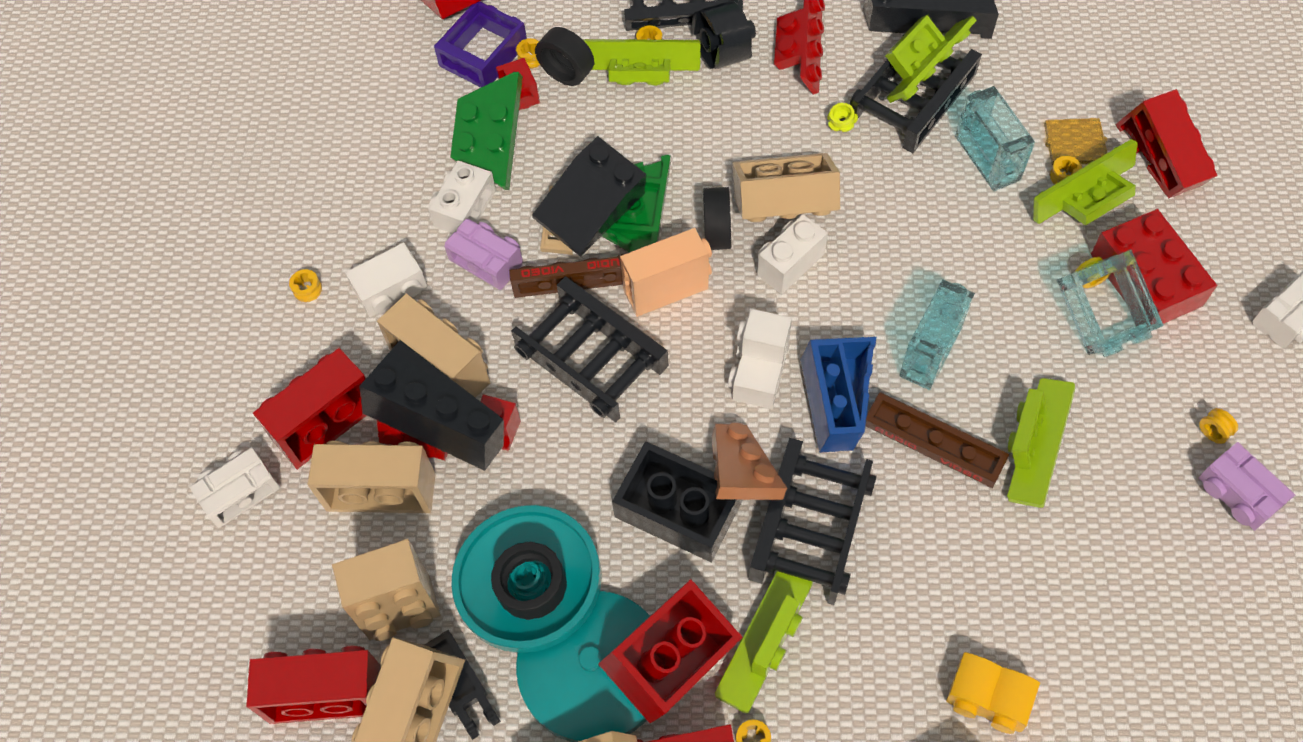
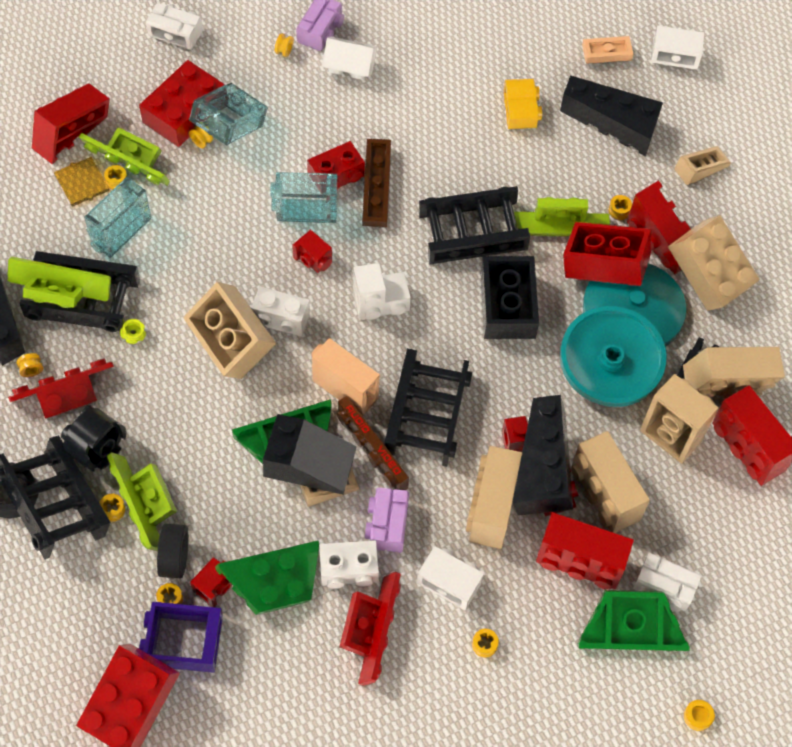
camera: 125 degrees left, 0 degrees up
black tyre [491,541,567,620] -> none
black tyre [703,187,732,250] -> none
nougat wing [712,423,787,500] -> none
blue wedge [800,337,877,453] -> none
lime bracket [1007,378,1076,508] -> none
none -> yellow bush [16,353,43,377]
none -> red brick [292,229,332,273]
none -> red brick [307,141,365,196]
none -> white brick [322,36,377,80]
none -> red bracket [339,572,401,686]
none -> green wing [577,590,690,651]
none -> yellow tile [684,700,715,731]

